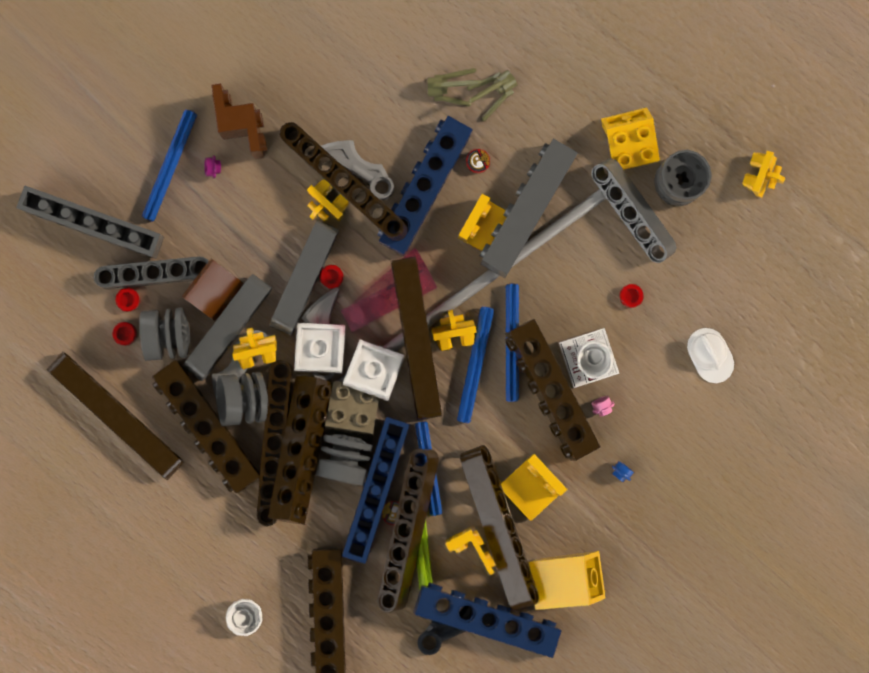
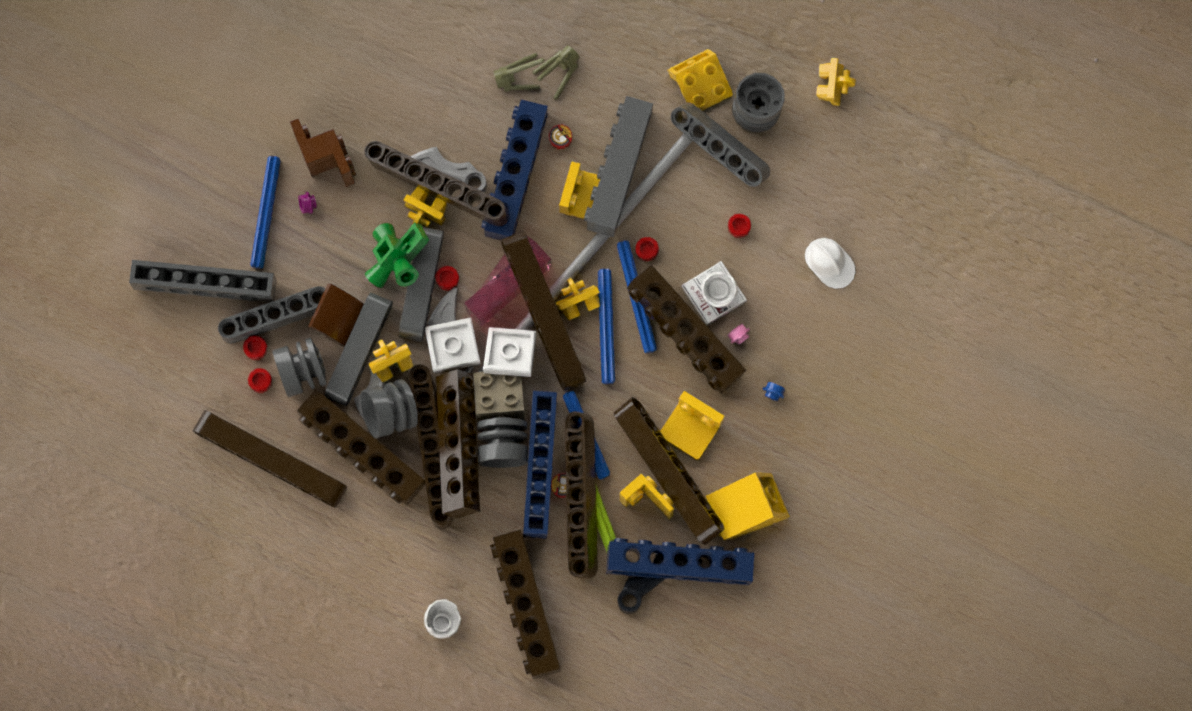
camera: 10 degrees left, 10 degrees down
none -> green brick [365,222,429,288]
none -> red tile [635,237,659,262]

